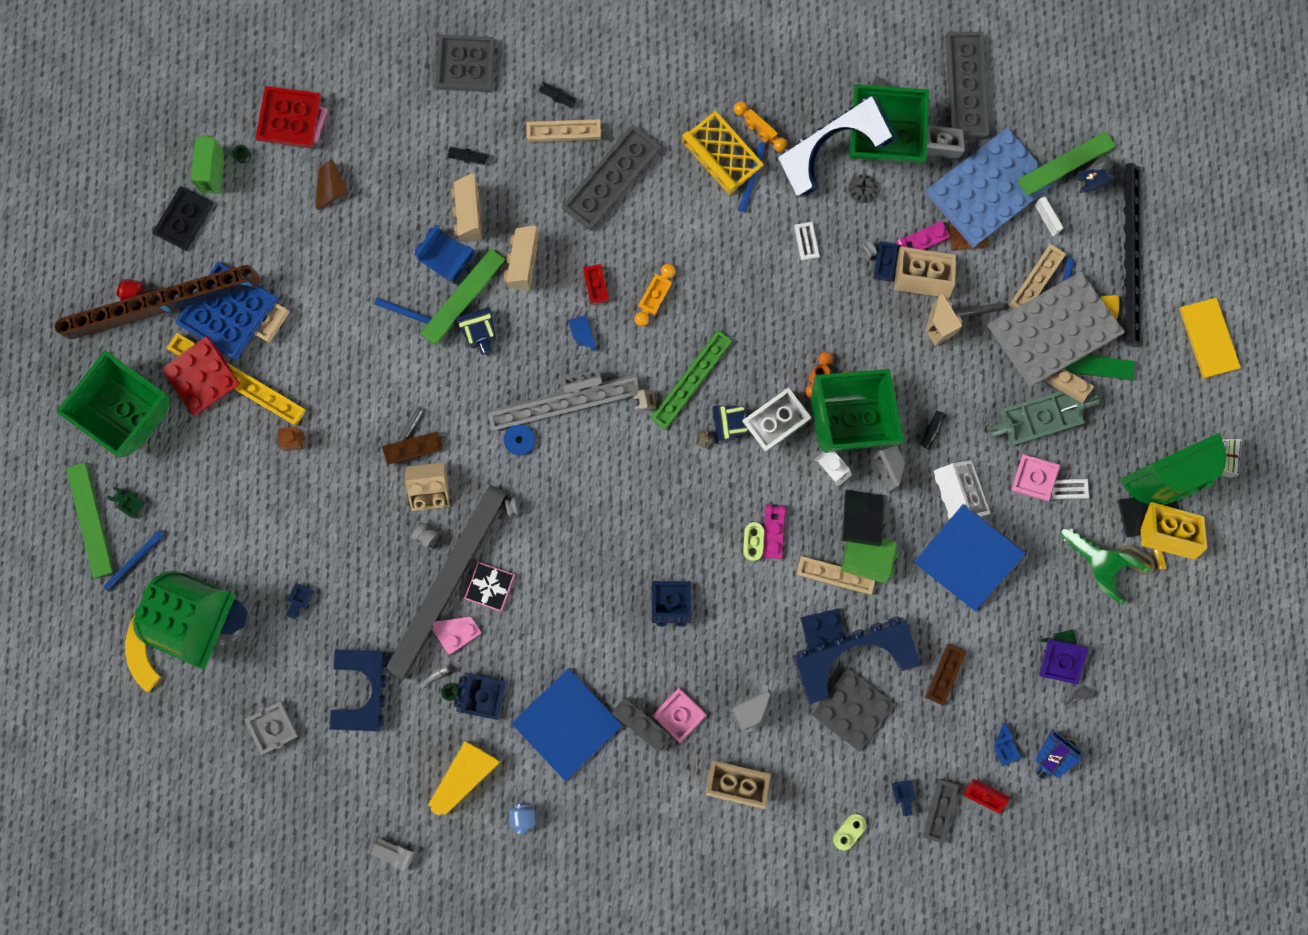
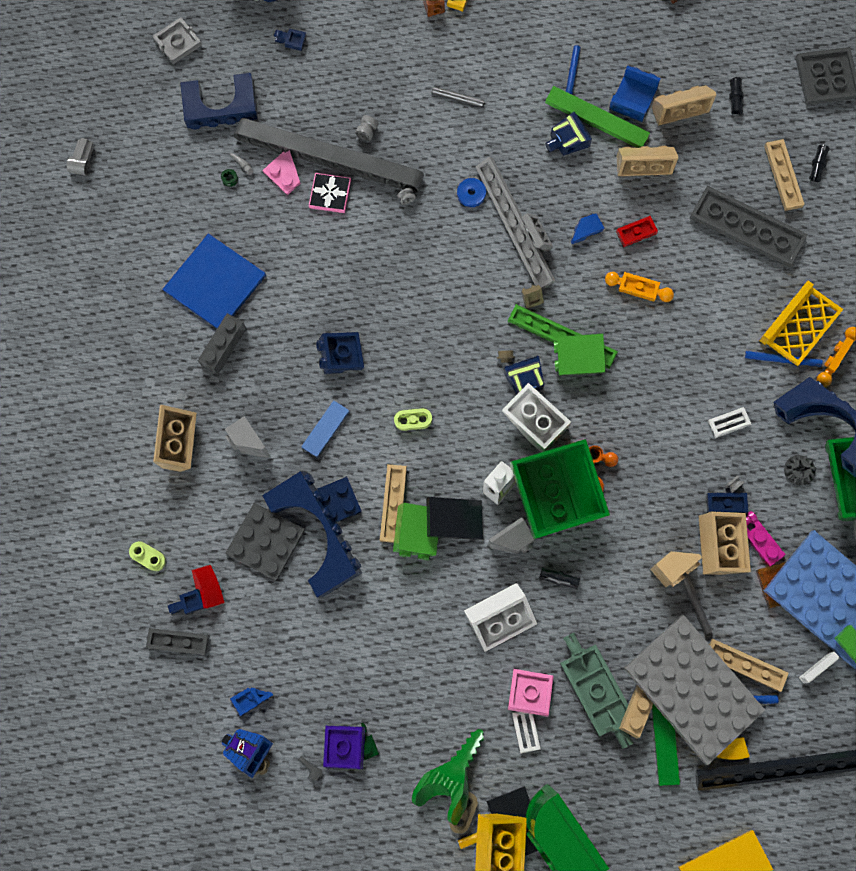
camera: 90 degrees right, 5 degrees down
reddish brown plate [382,431,443,465] -> none
tan slope [405,462,450,511] -> none
yellow slope [428,741,501,816] -> none
dark blue plate [454,672,506,720] -> none
medium blue head [509,804,535,834] -> none
bright pink tile [652,688,707,743] -> none
dark pink plate [762,504,785,559] -> none
blue tile [914,503,1026,611] -> none
reddish brown plate [924,644,966,706] -> none
red plate [963,778,1009,814] -> none
none -> red slope [192,565,224,609]
none -> medium blue tile [301,400,350,458]
none -> bright green brick [554,334,605,376]

